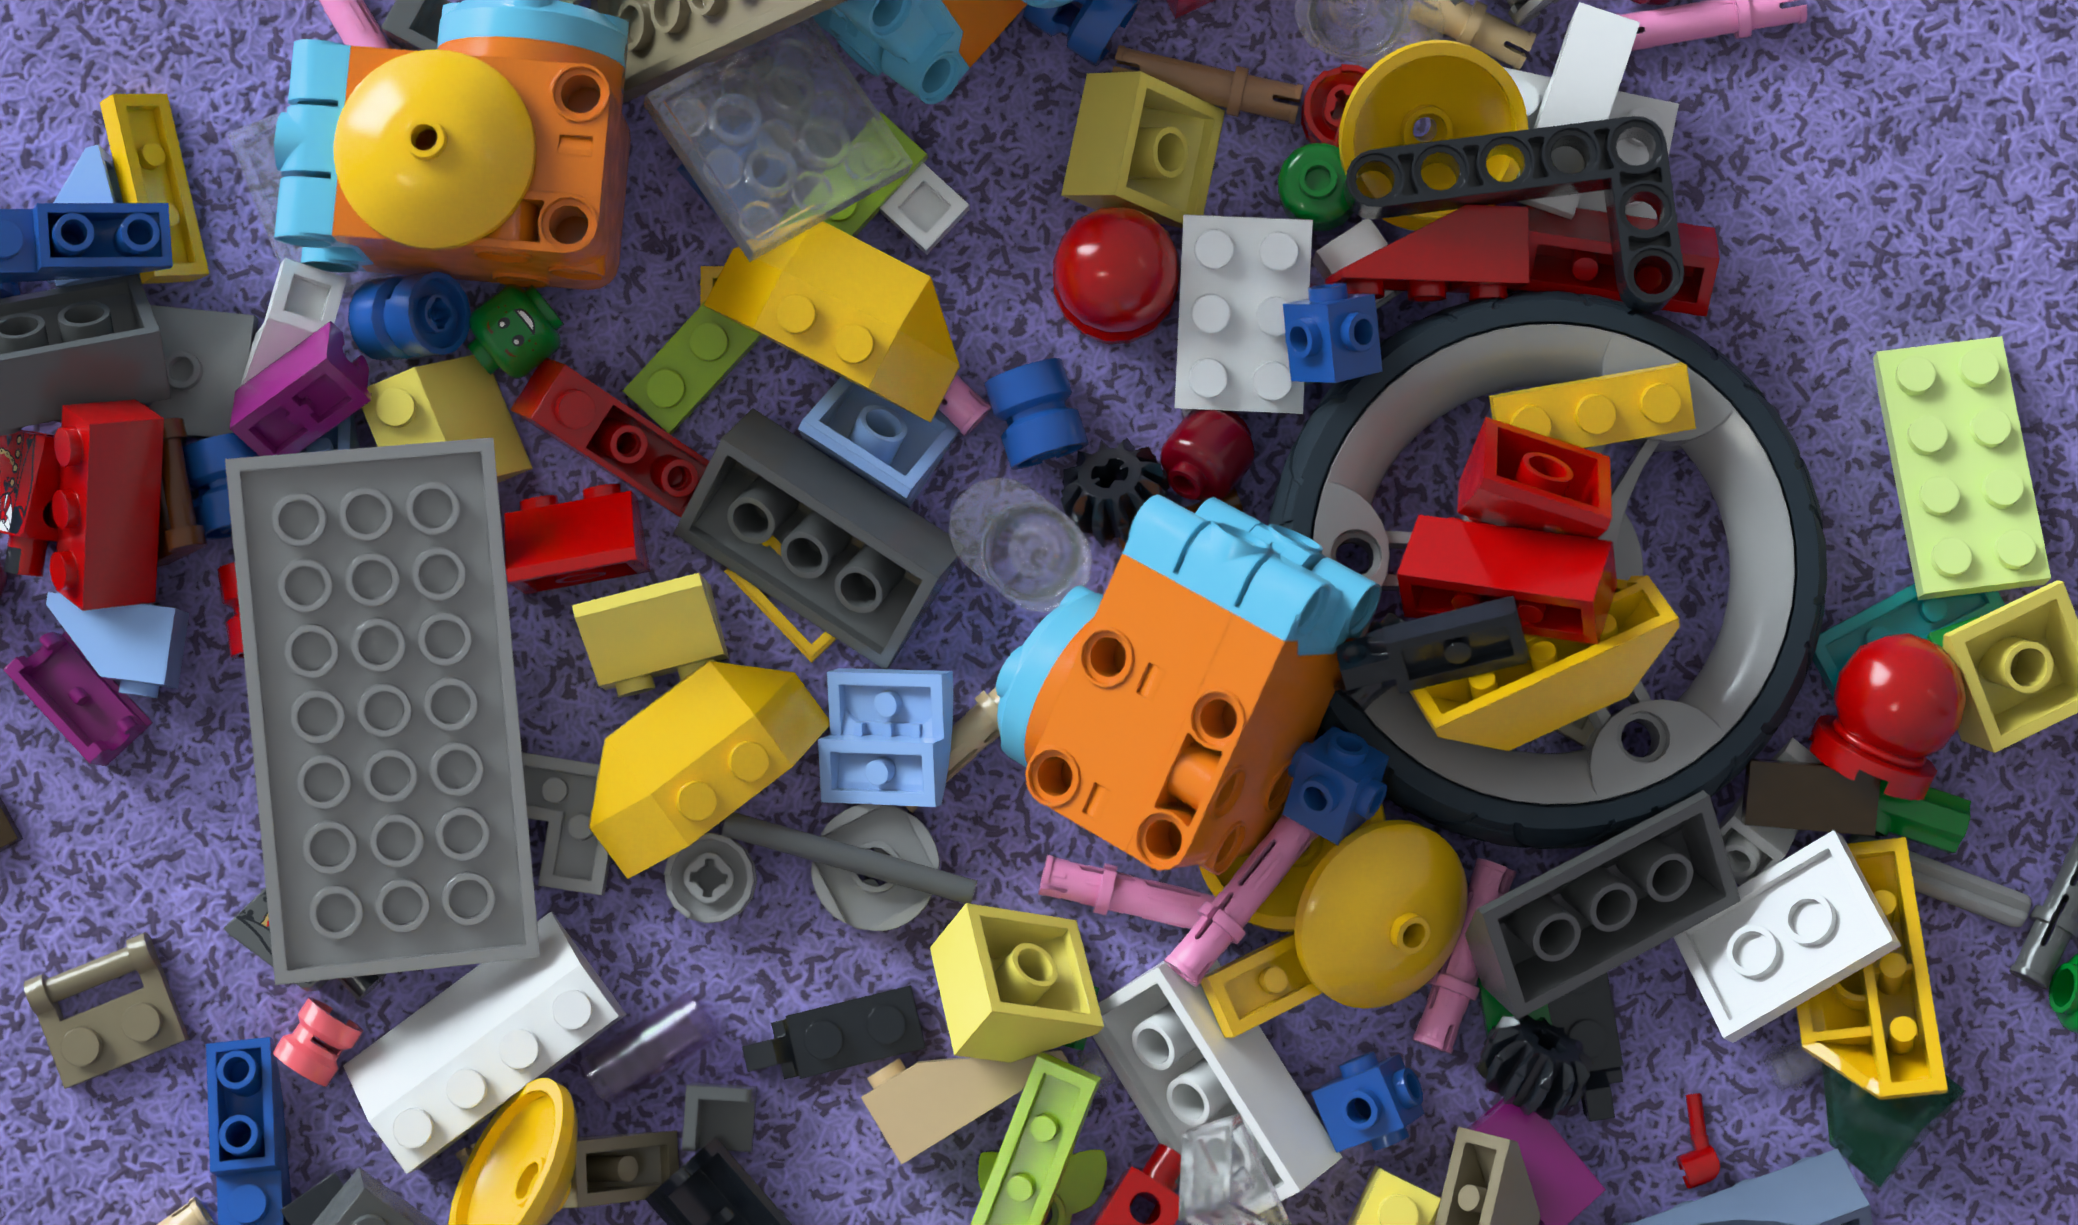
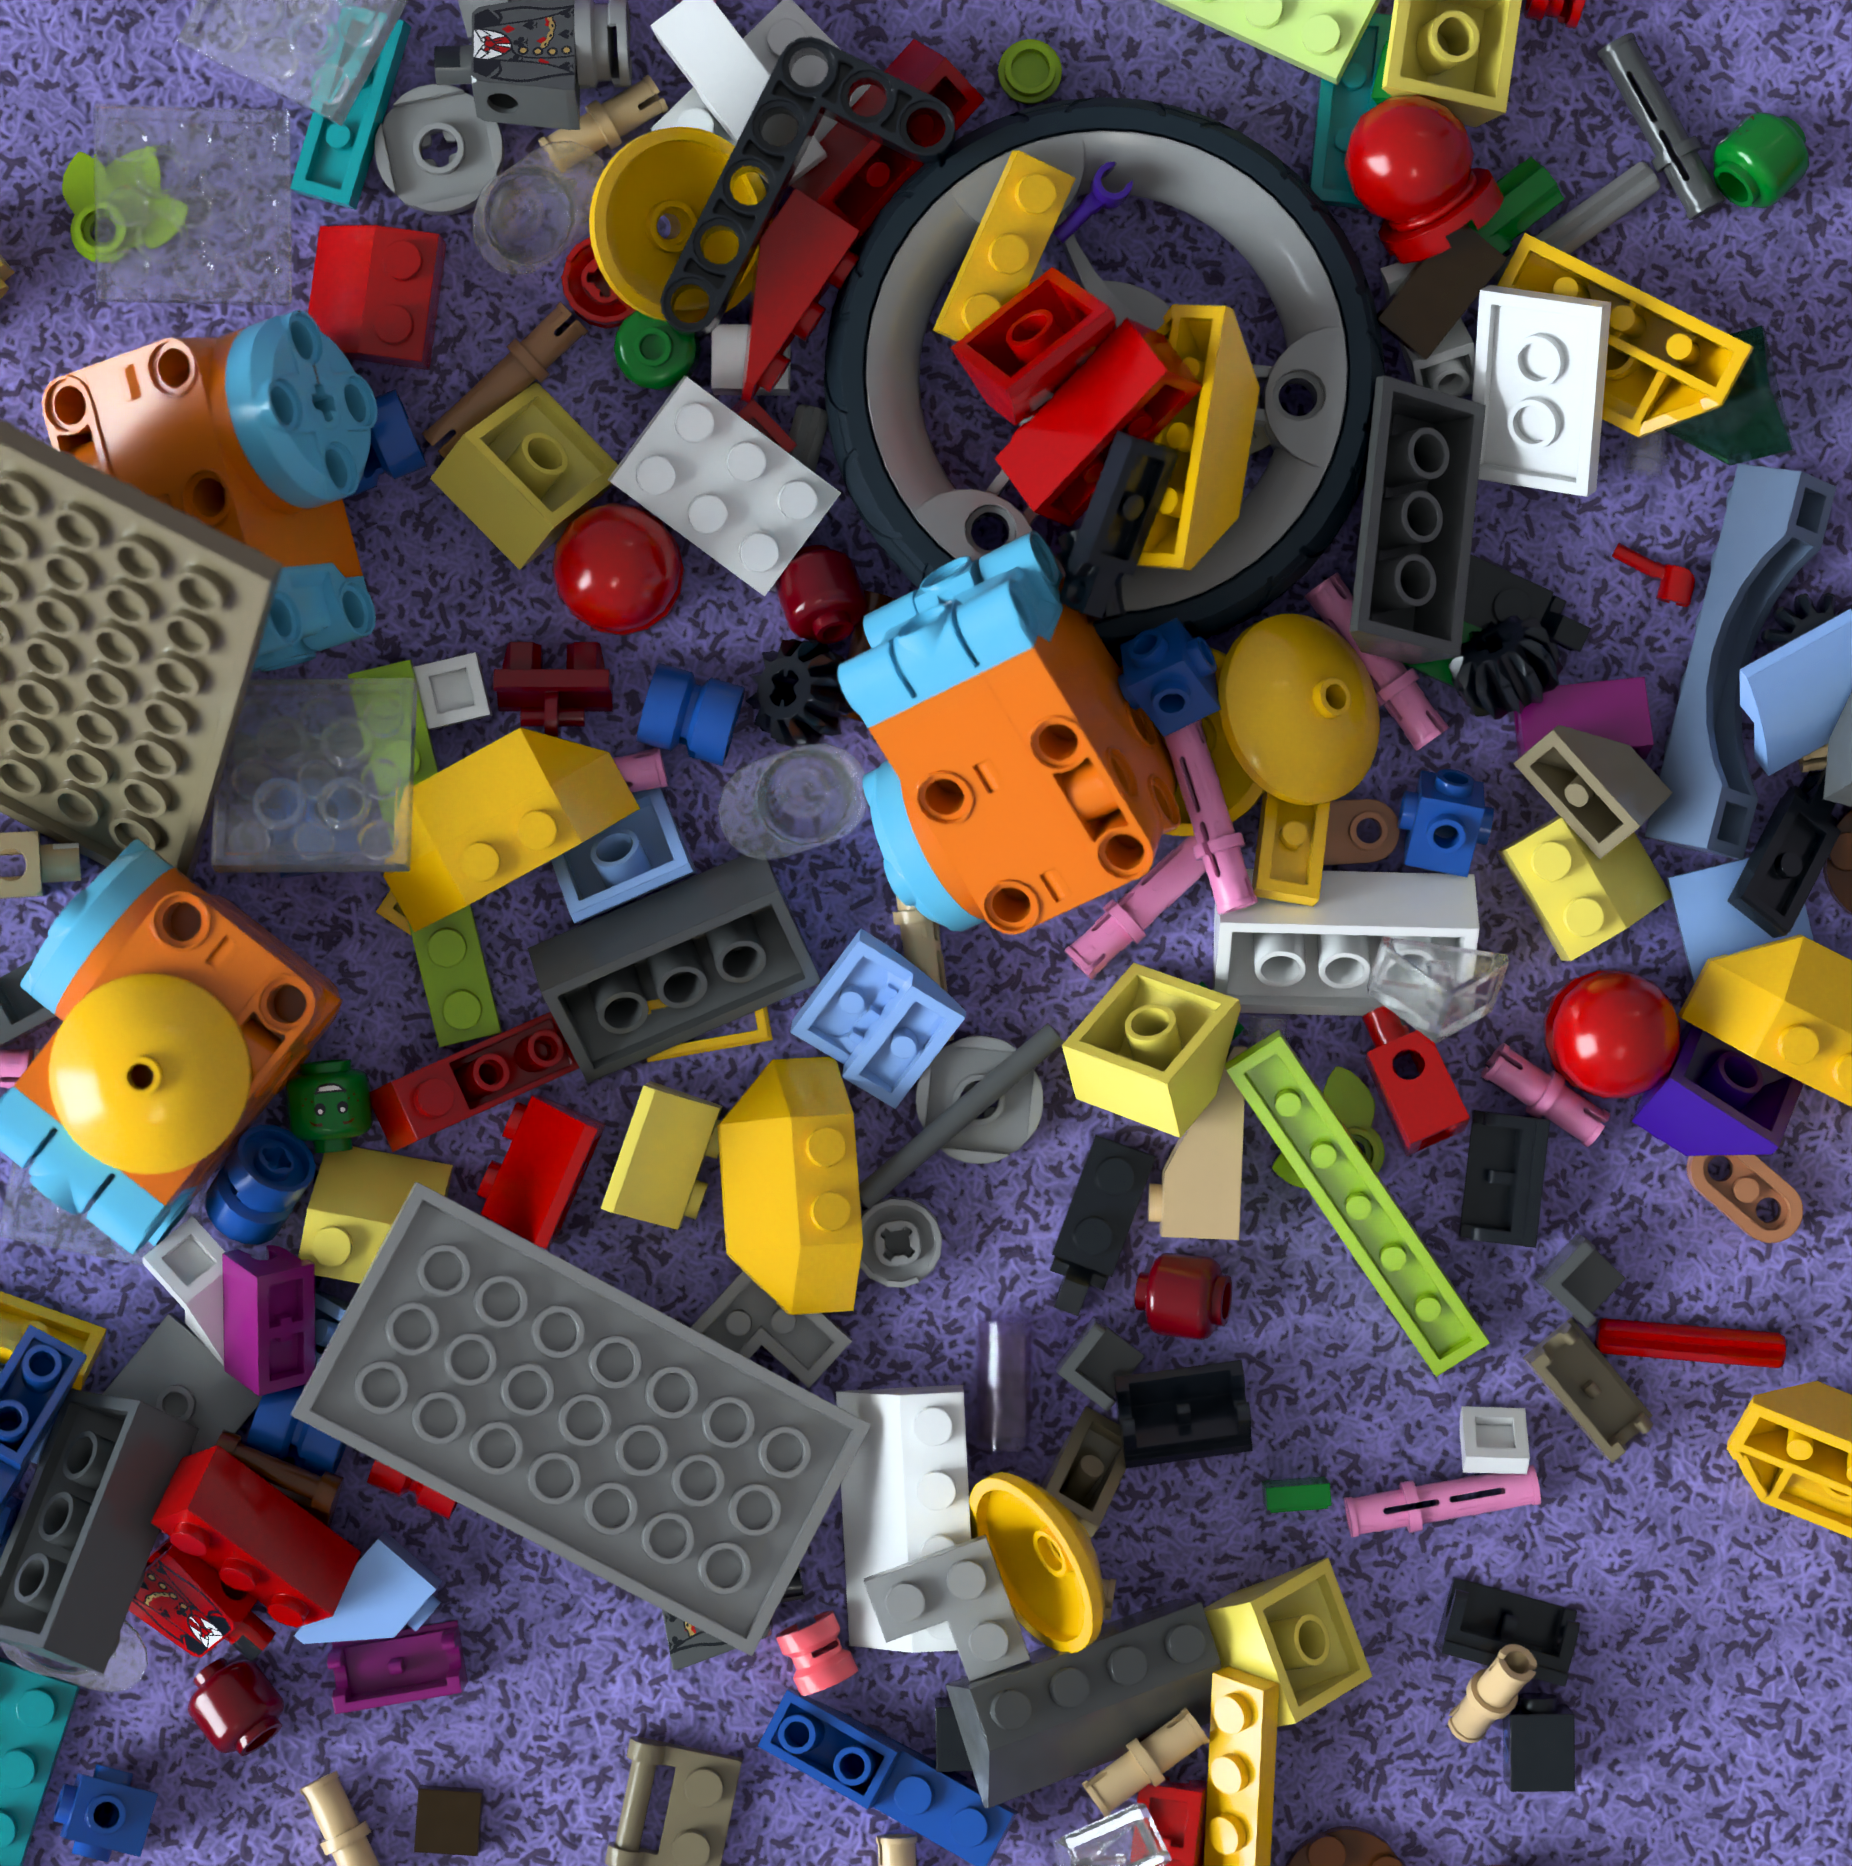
camera: 55 degrees left, 5 degrees up
blue brick [1283,283,1383,383] -> none
none -> dark red hips [493,642,613,738]
none -> light grey plate [864,1534,1030,1682]
none -> lime plate [998,39,1062,105]
none -> dark purple hand [1052,162,1133,243]
none -> dark red head [1135,1253,1232,1340]
none -> nougat plate [1323,799,1400,866]

